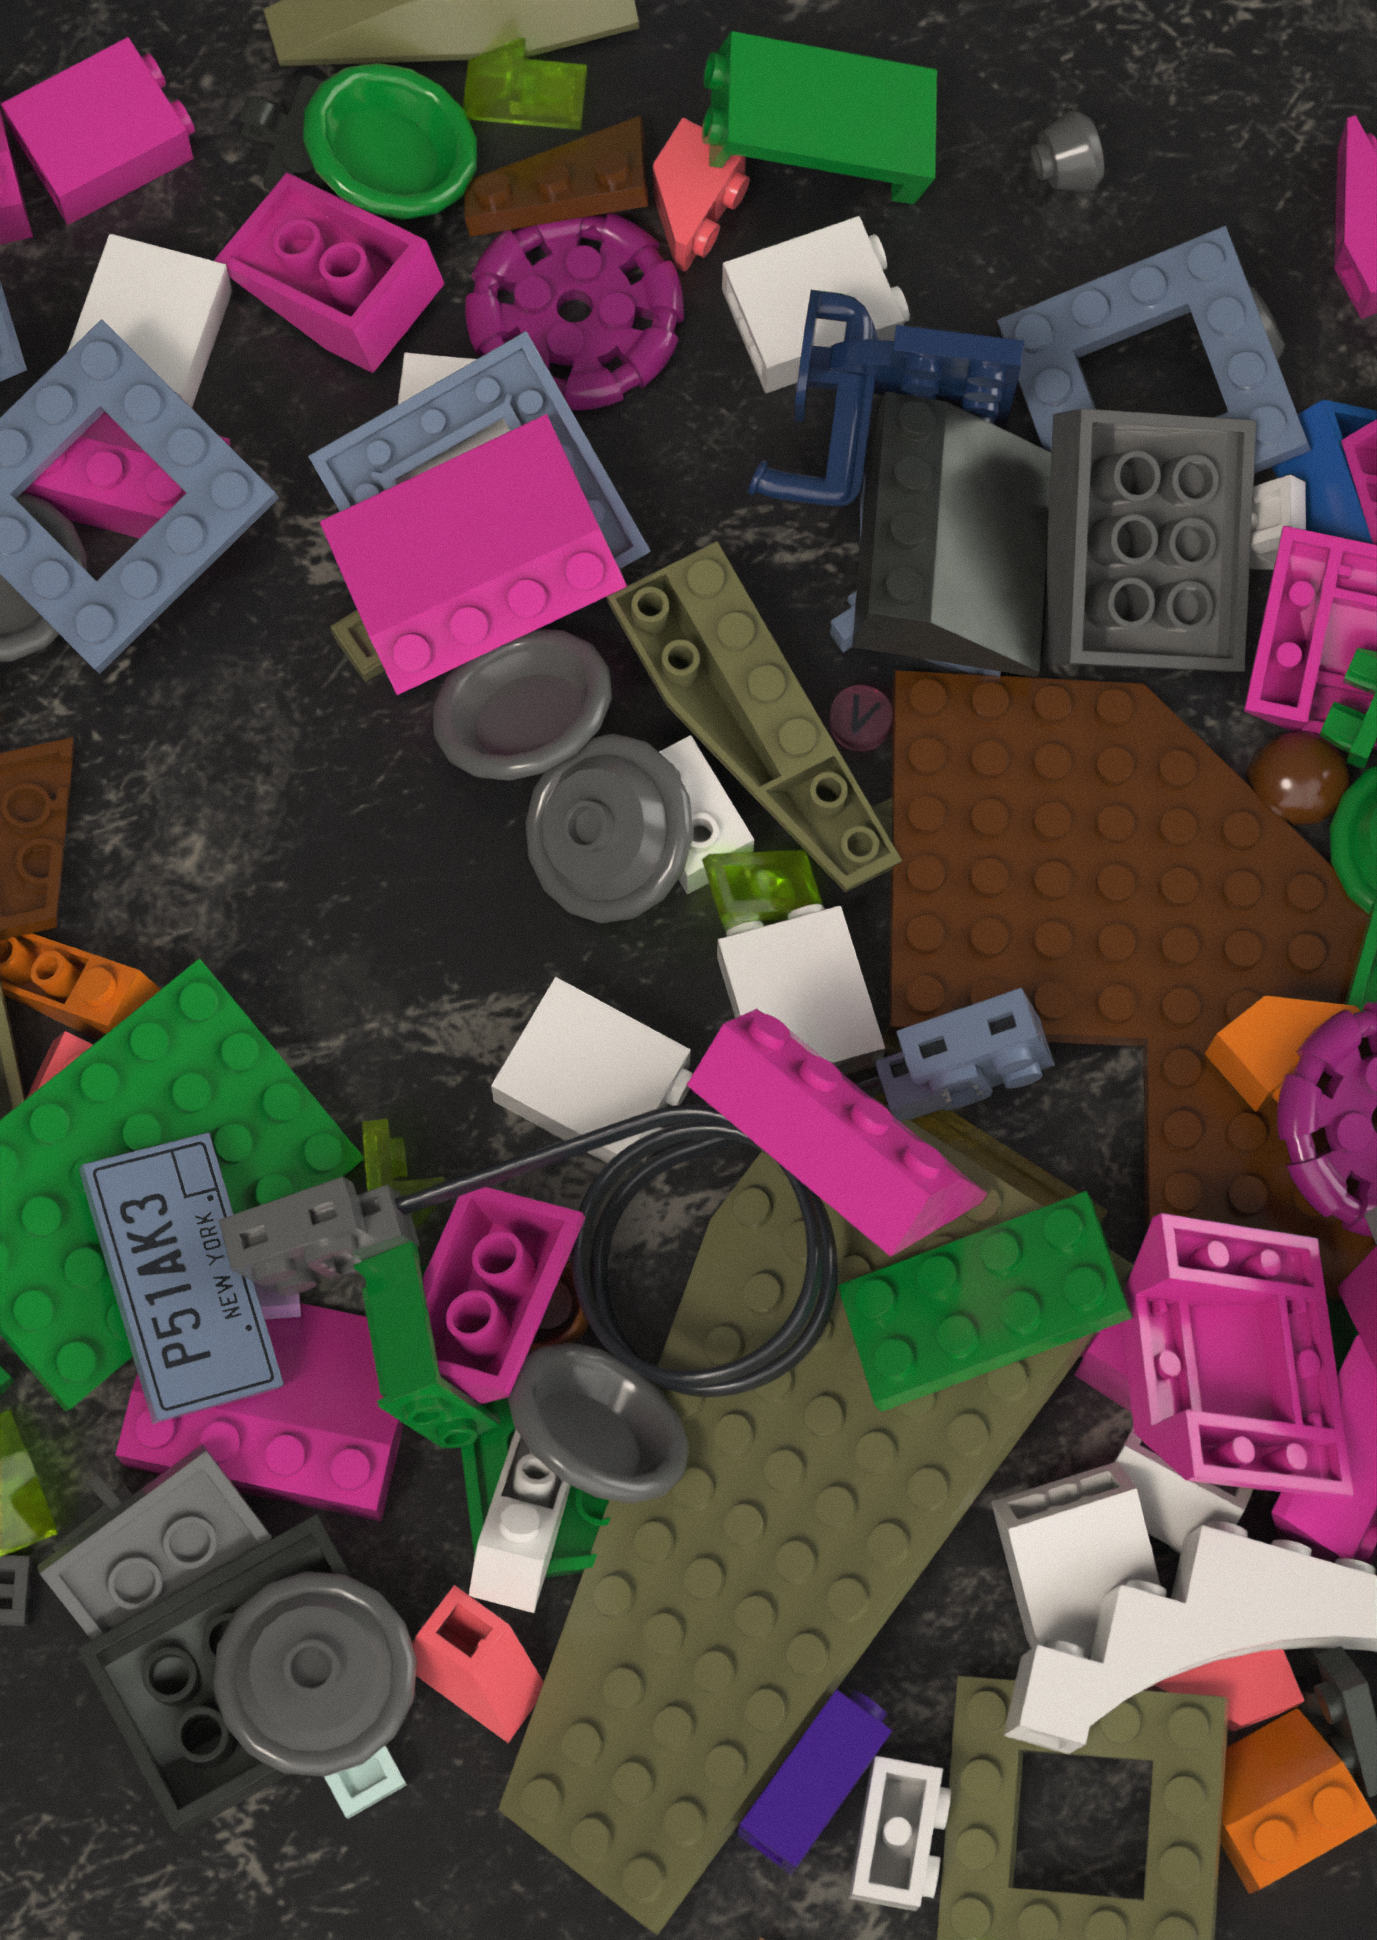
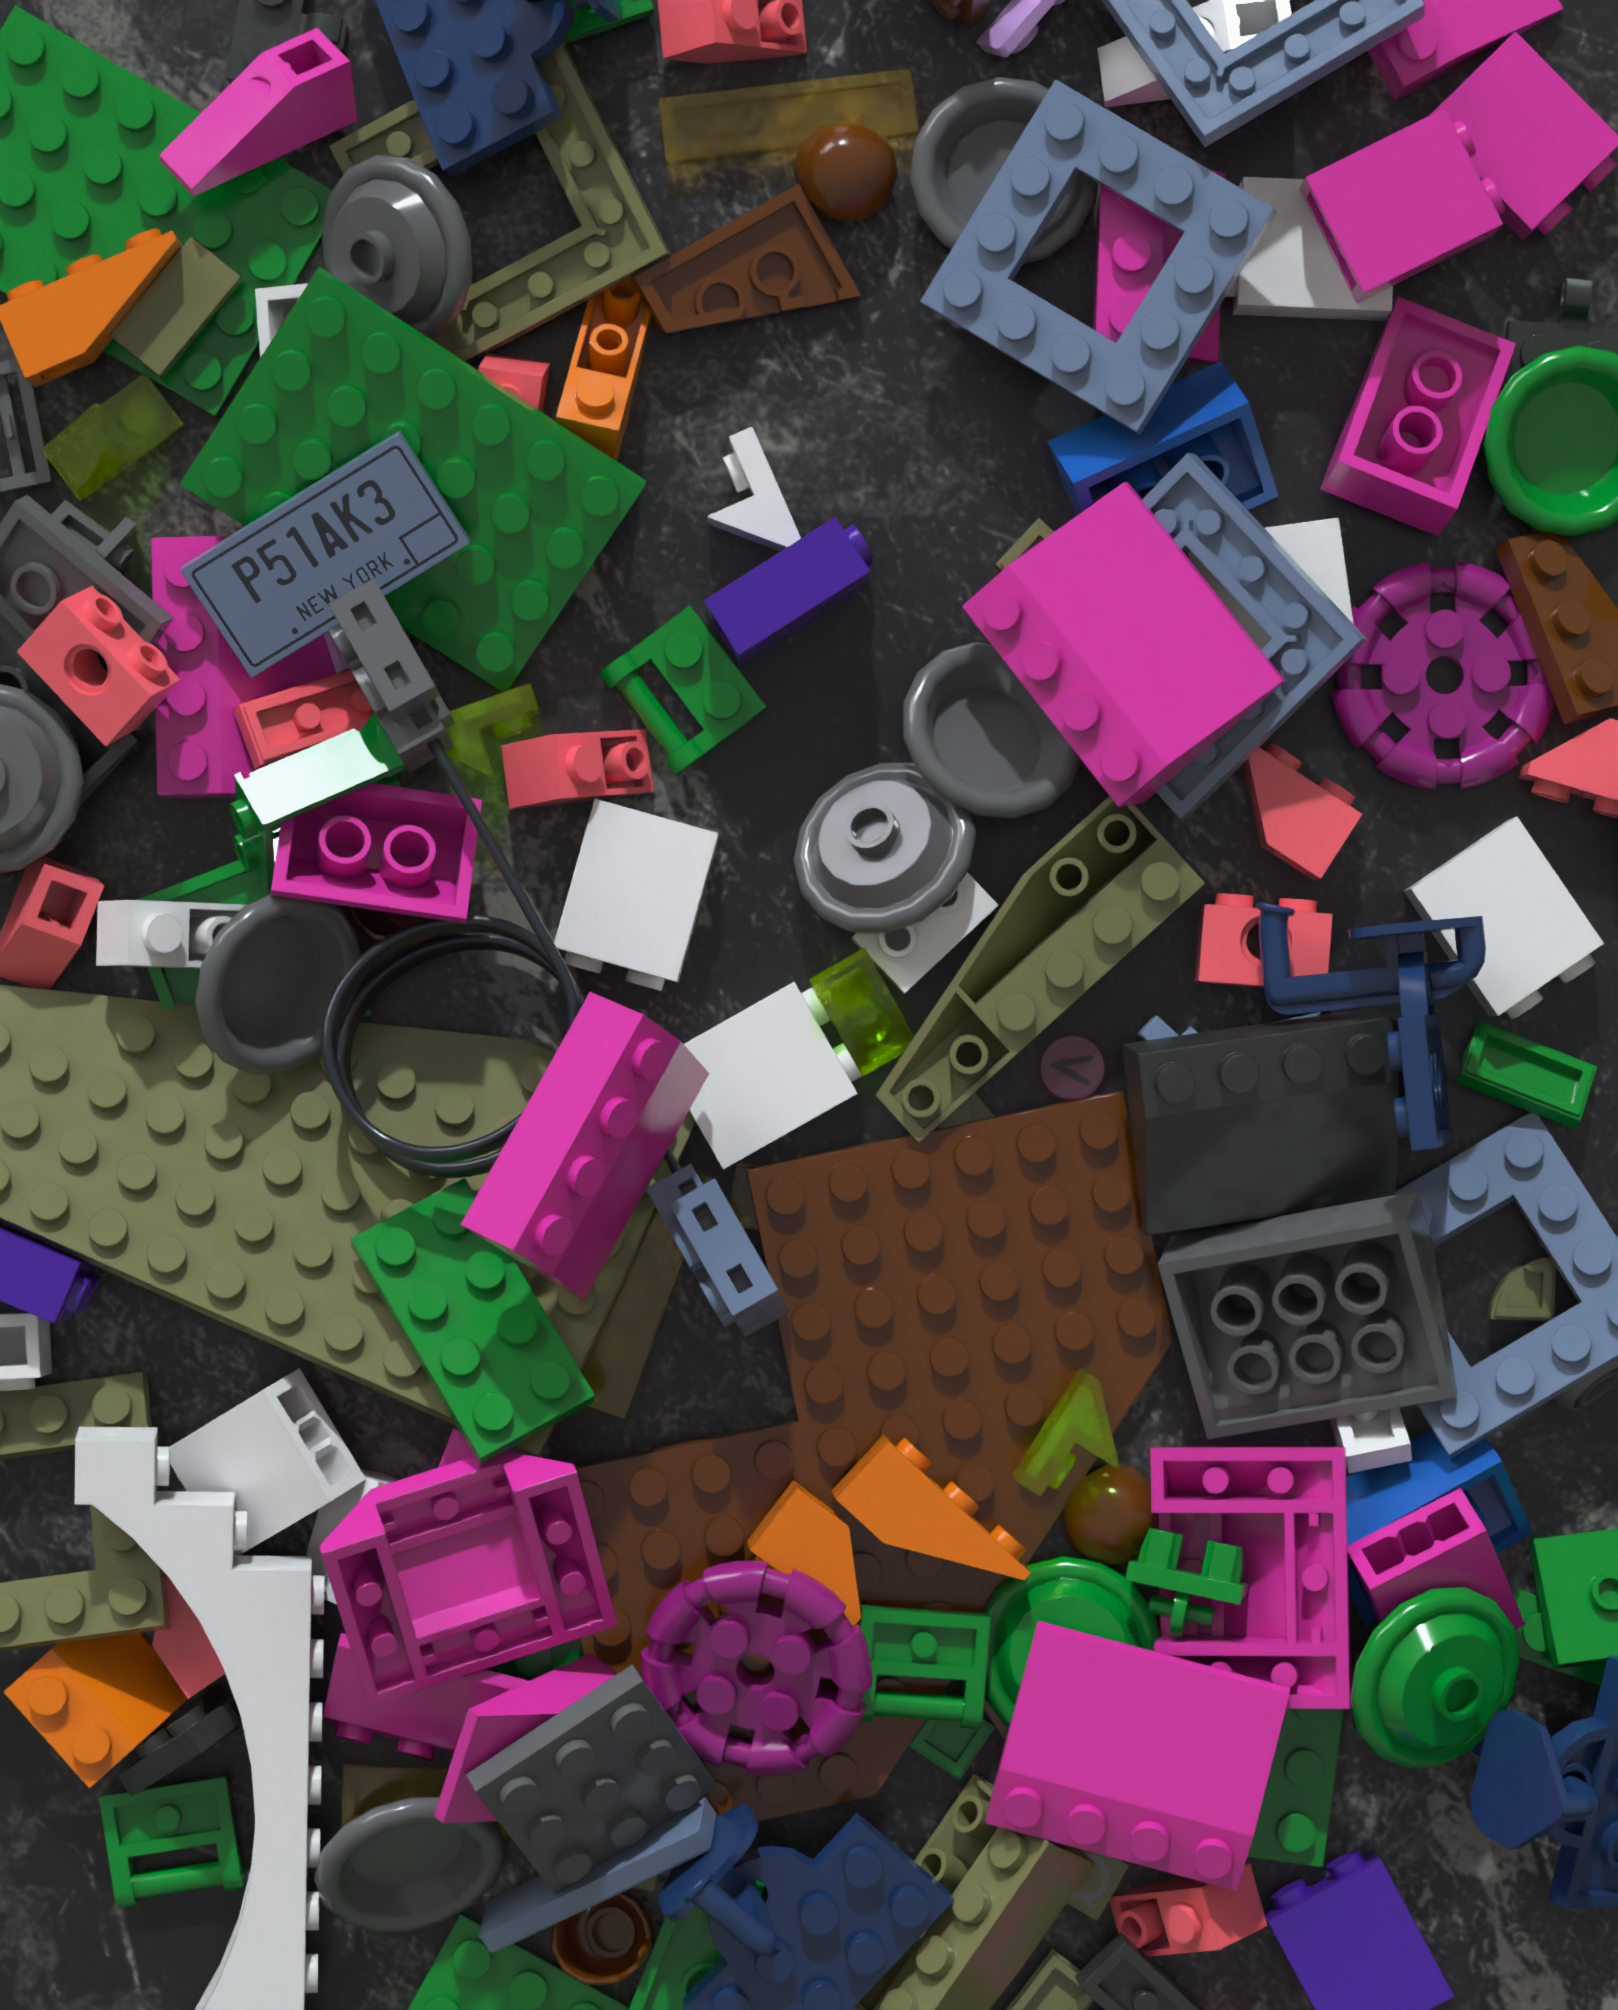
camera: 75 degrees right, 15 degrees up
none -> coral brick [17,586,181,746]
none -> coral tile [233,670,384,769]
none -> coral slope [501,729,654,809]
none -> green plate [599,605,767,776]
none -> dark purple brick [704,517,874,667]
none -> white slope [707,427,801,552]
none -> orange slope [831,1435,1031,1580]
none -> clear neon green slope [1012,1368,1119,1497]
none -> blue slope [1047,361,1279,515]
none -> coral brick [1194,893,1333,988]
none -> coral slope [1243,743,1362,882]
none -> dark pink brick [1299,108,1505,303]
none -> green tile [1455,1020,1597,1129]
none -> olive tile [1487,1257,1556,1321]

